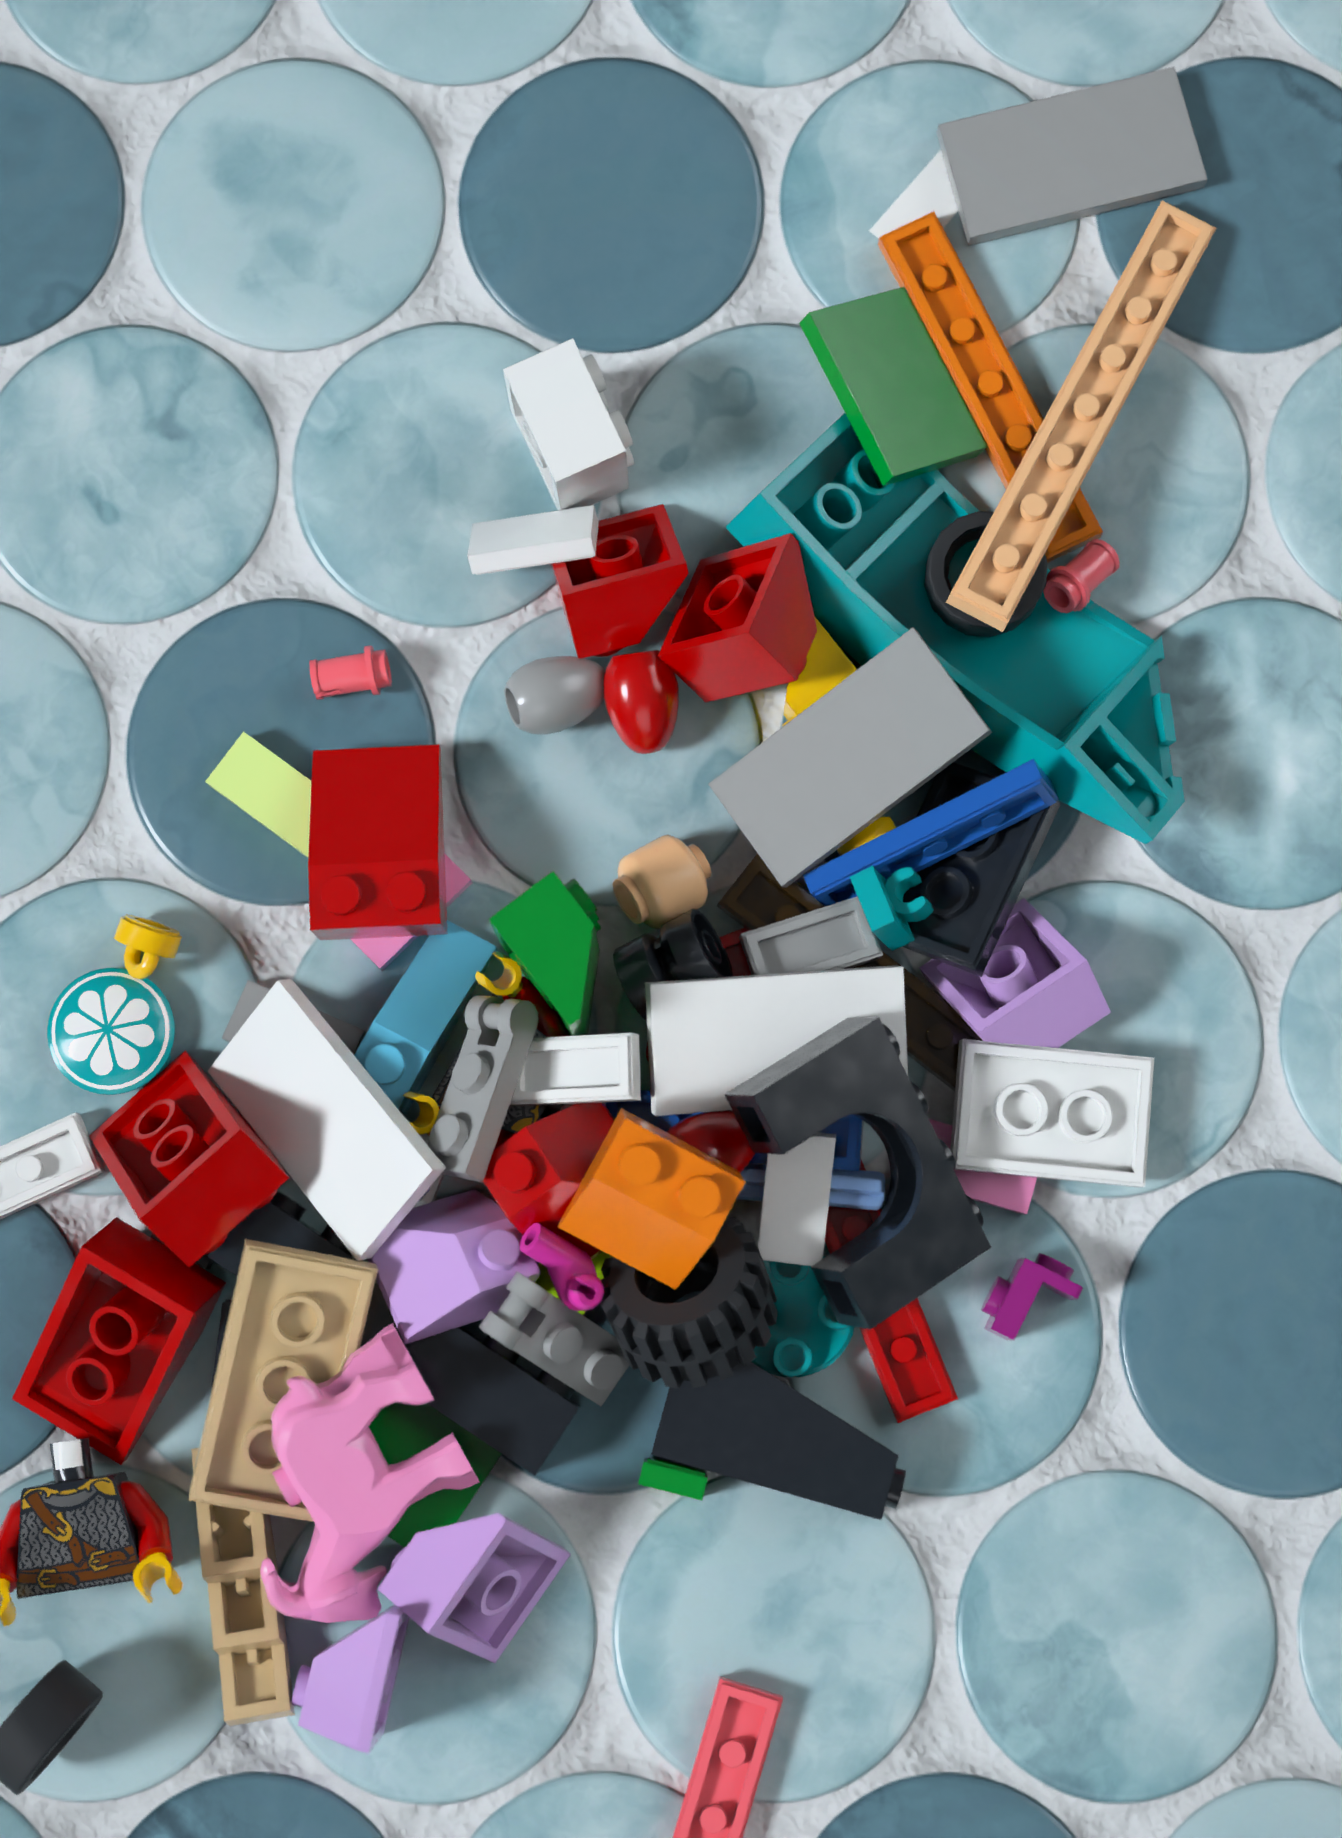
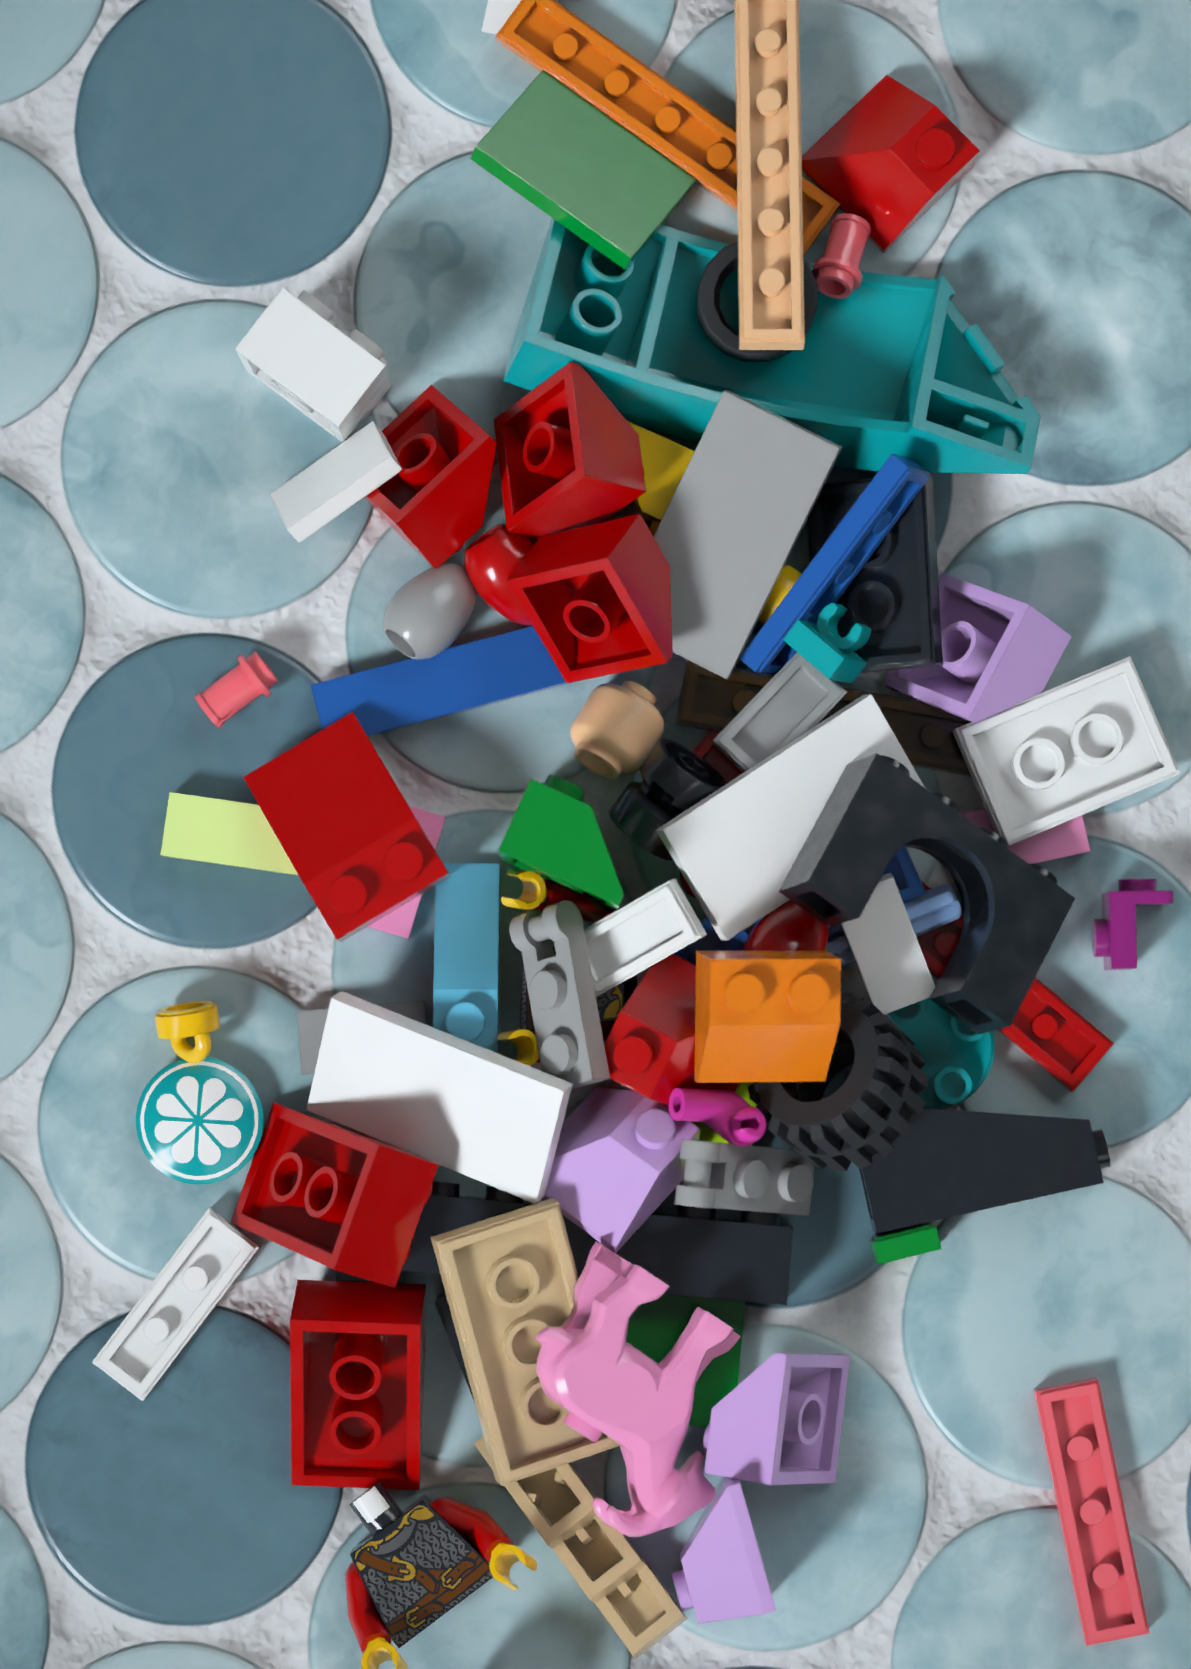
camera: 30 degrees left, 5 degrees up
none -> blue tile [311,626,677,737]
none -> red slope [506,514,673,683]
none -> red slope [802,75,980,253]

